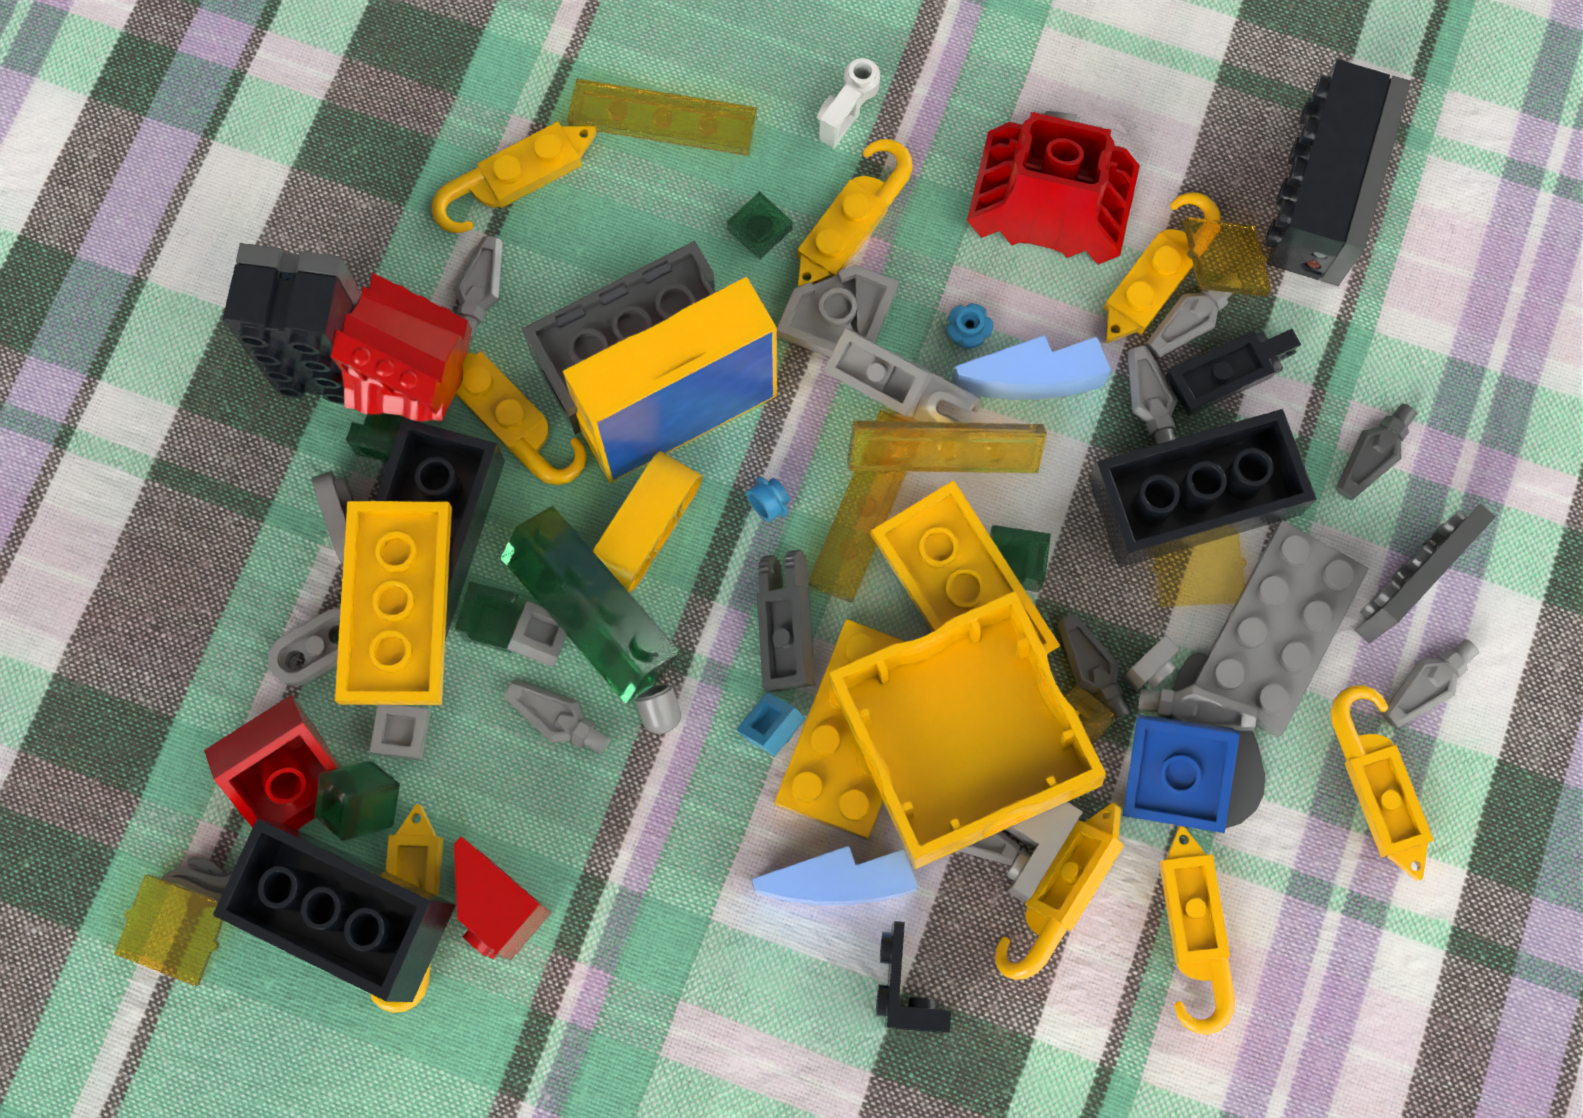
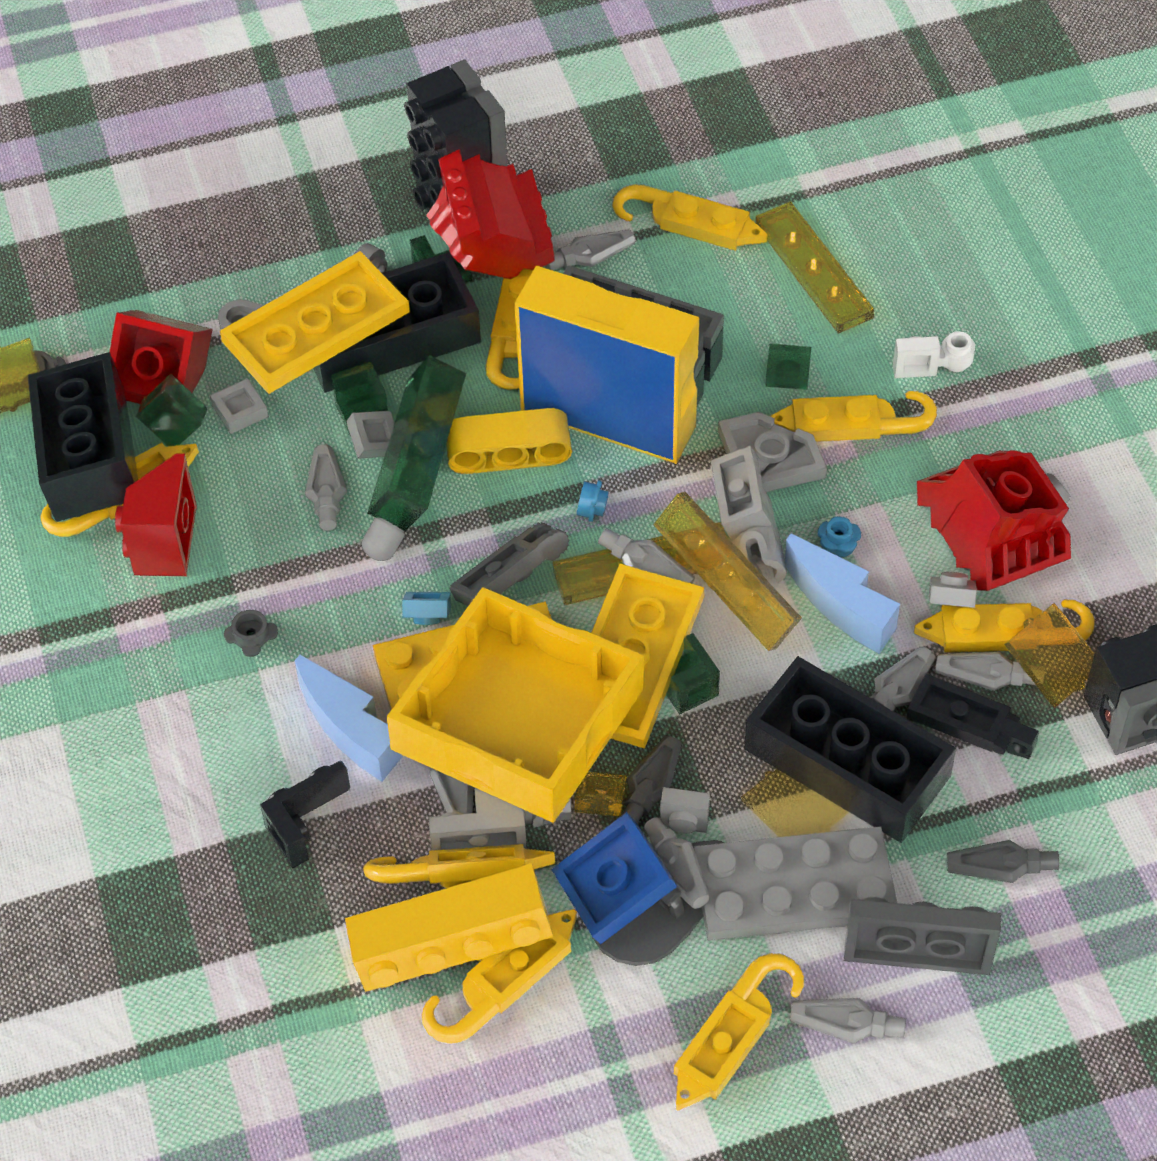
camera: 55 degrees right, 20 degrees down
none -> dark grey plate [224,610,278,657]
none -> yellow brick [345,863,553,992]
none -> light grey piece [598,528,695,584]
none -> light grey plate [929,572,977,608]

